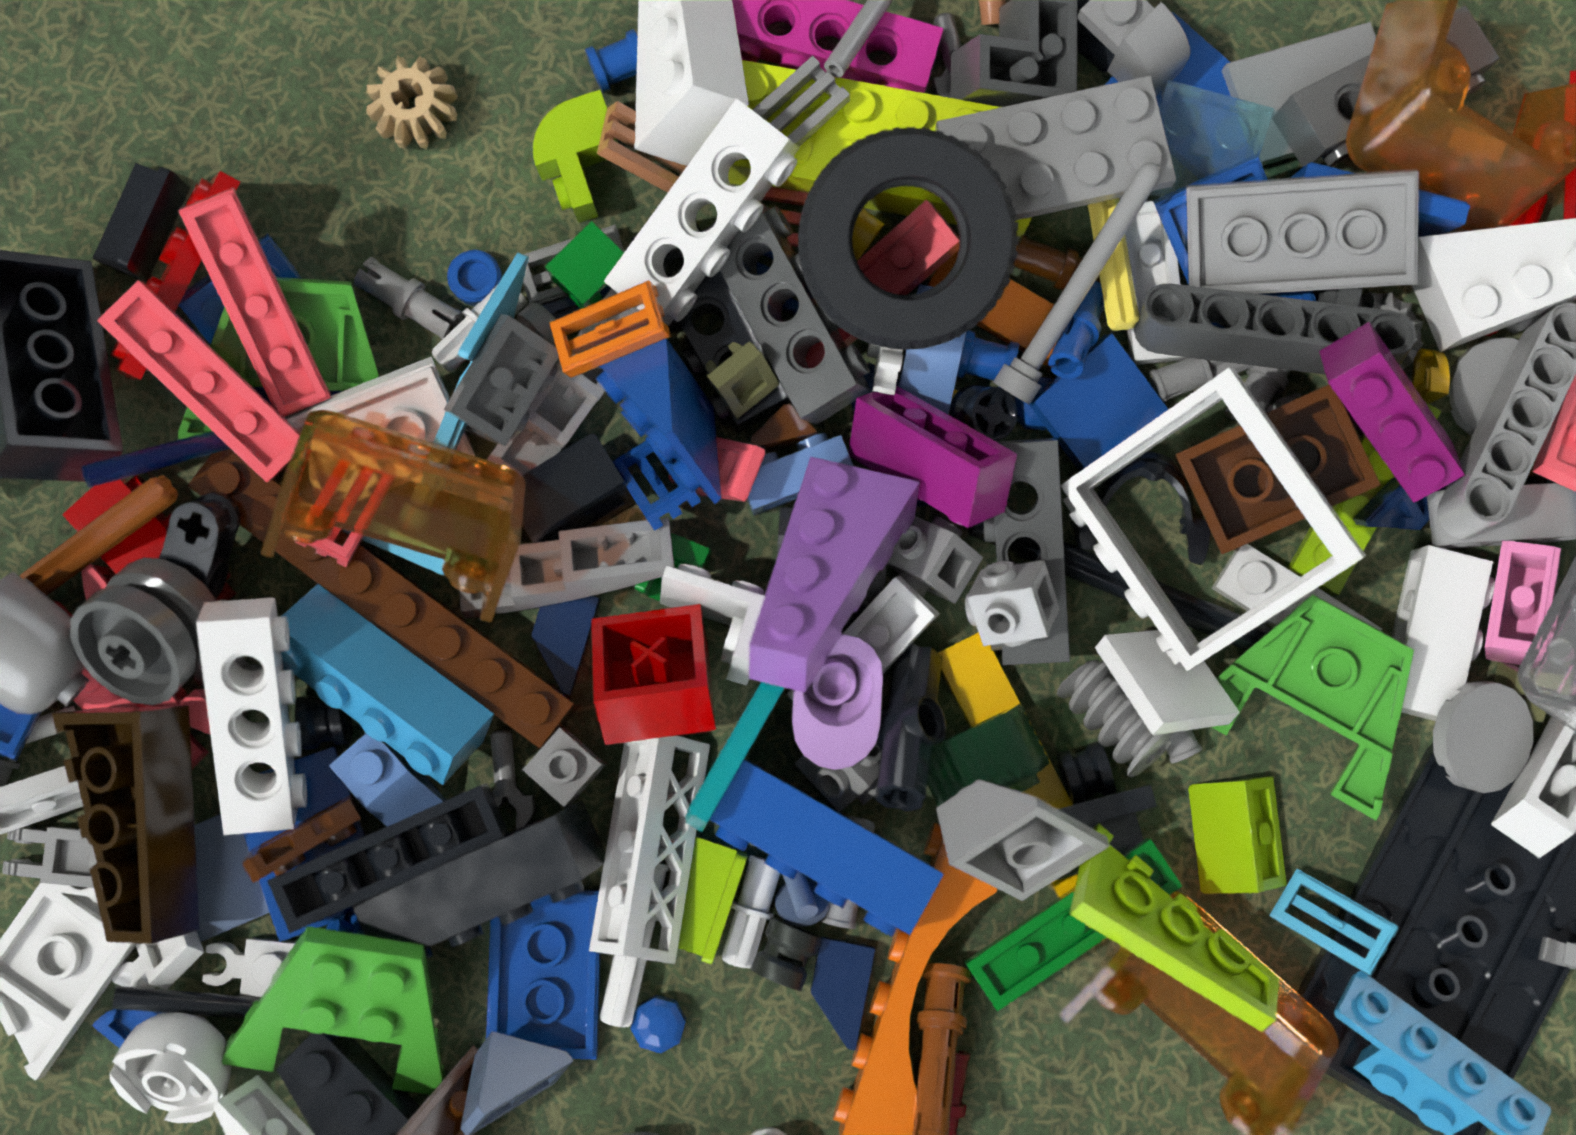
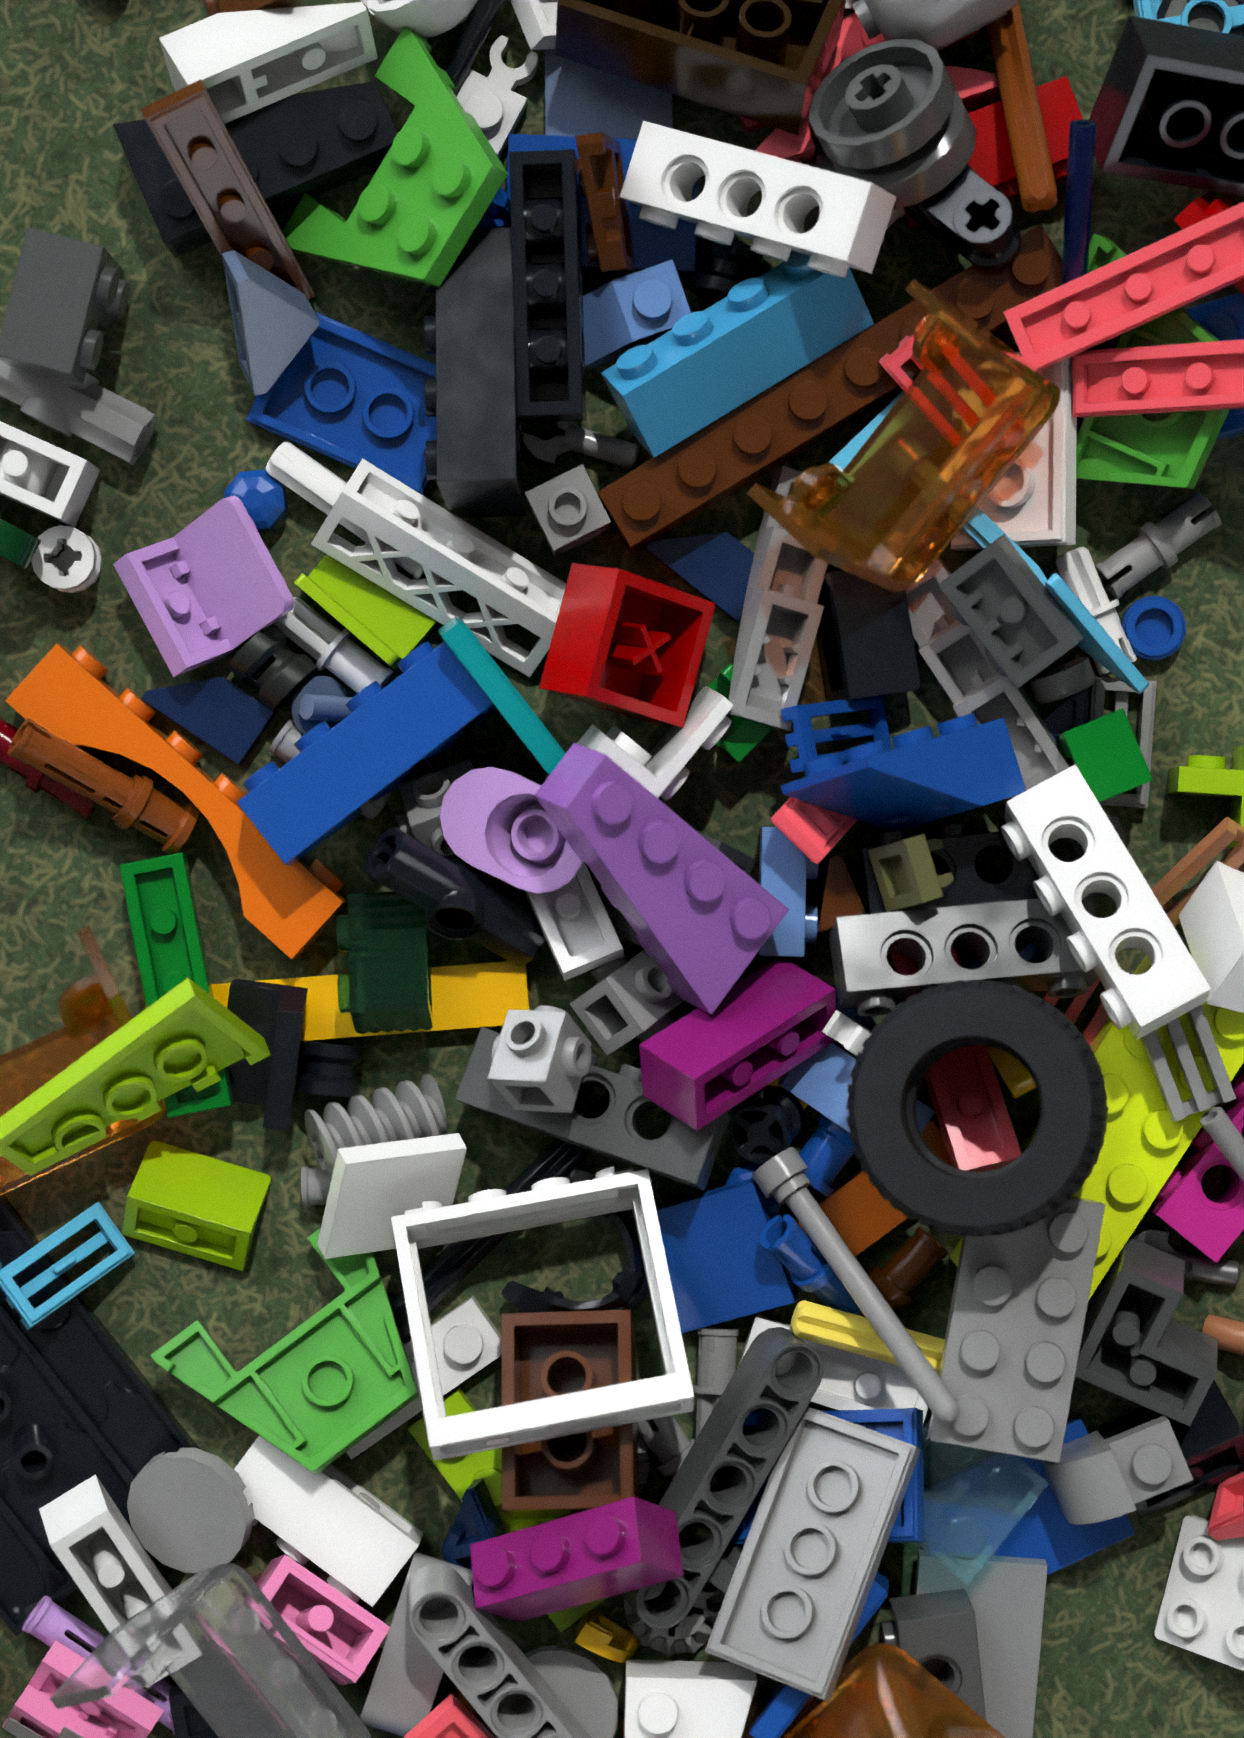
camera: 115 degrees right, 5 degrees up
orange tile [550,280,671,378] -> none
light grey slope [936,780,1109,901] -> none
none -> lavender bracket [113,496,294,677]

